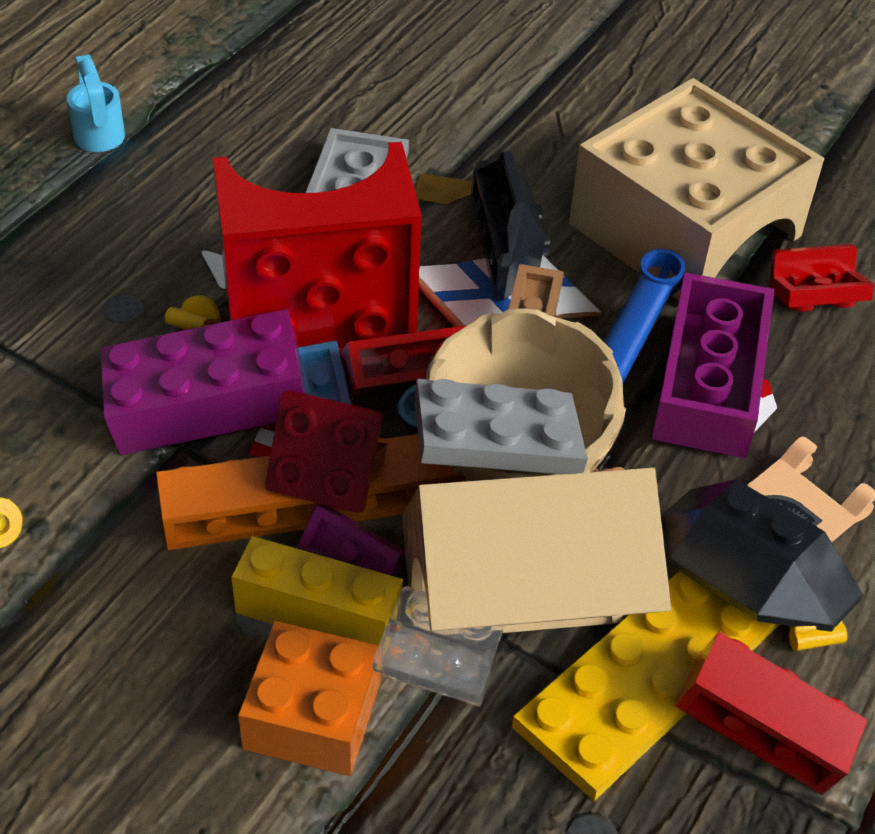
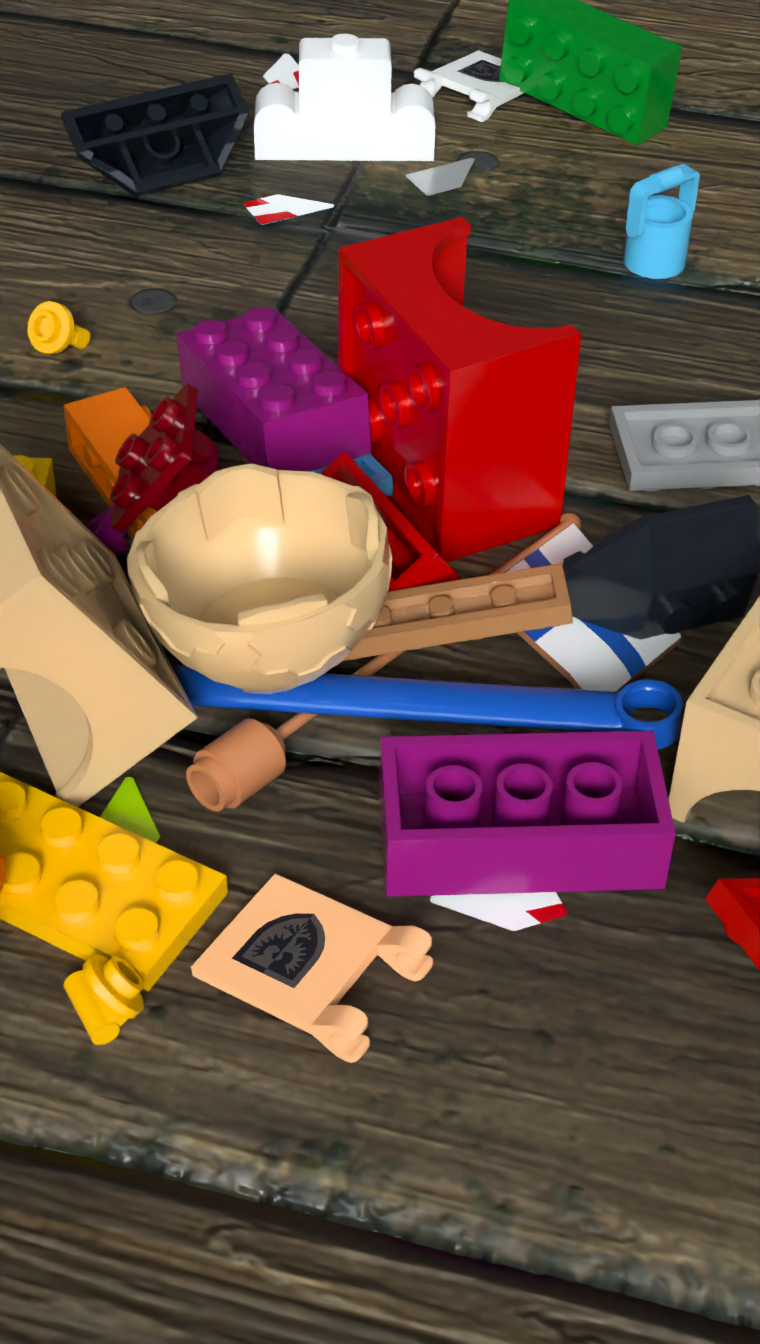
camera: 75 degrees right, 5 degrees down
light grey plate [414,379,588,474] -> none
black wedge [661,479,863,632] -> none

